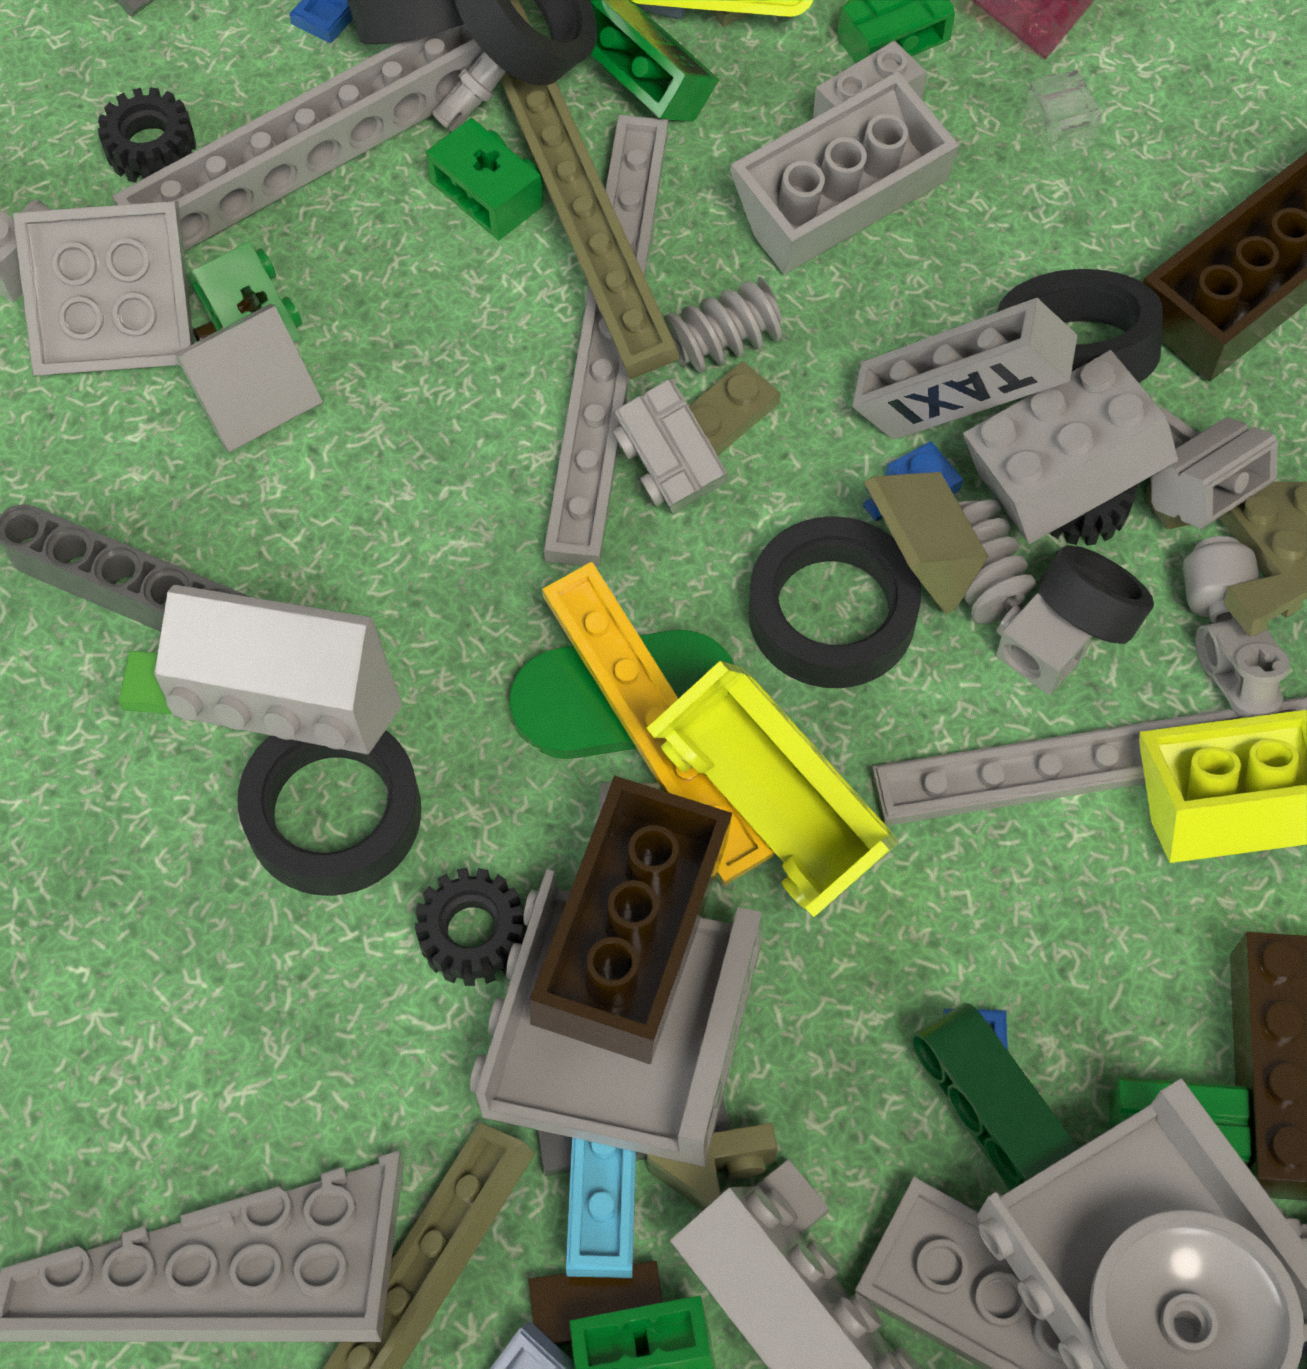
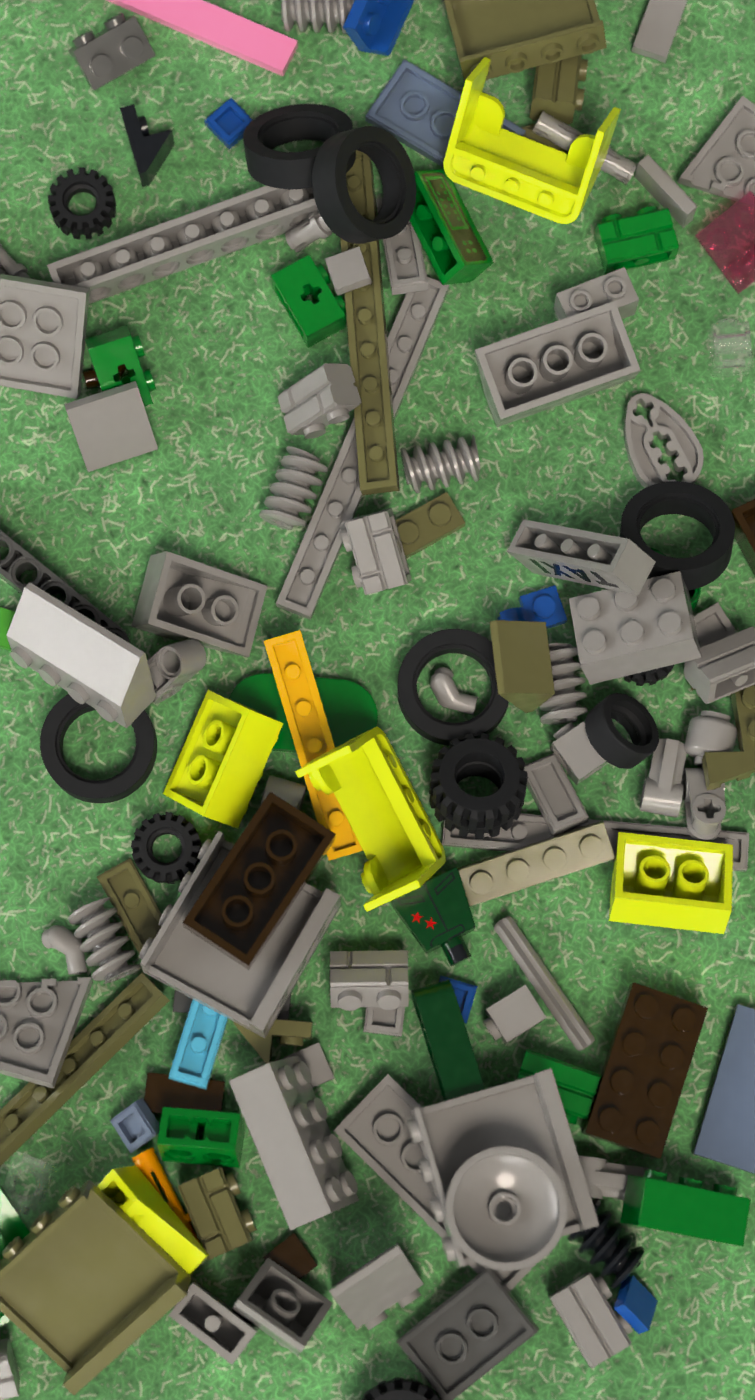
camera: 15 degrees right, 15 degrees up
none -> light grey arm [41,925,87,975]
none -> light grey piece [68,897,141,984]
none -> olive tile [97,858,162,954]
none -> black slope [120,104,175,187]
none -> light grey slope [131,551,267,657]
none -> light grey piece [147,639,206,704]
none -> neon yellow slope [163,690,283,829]
none -> light grey piece [259,446,328,530]
none -> light grey brick [277,363,362,439]
none -> light grey tile [325,246,372,296]
none -> light grey brick [330,950,409,1011]
none -> light grey tile [363,1007,405,1037]
none -> light grey tile [376,198,428,295]
none -> dark green torso [391,867,475,967]
none -> black tyre [429,733,528,839]
none -> light grey arm [430,667,478,715]
none -> plate [457,820,616,907]
none -> light grey brick [483,984,546,1044]
none -> light grey axle [494,916,595,1051]
none -> light grey tile [524,753,589,837]
none -> light grey piece [624,393,704,488]
none -> light grey piece [639,738,687,818]

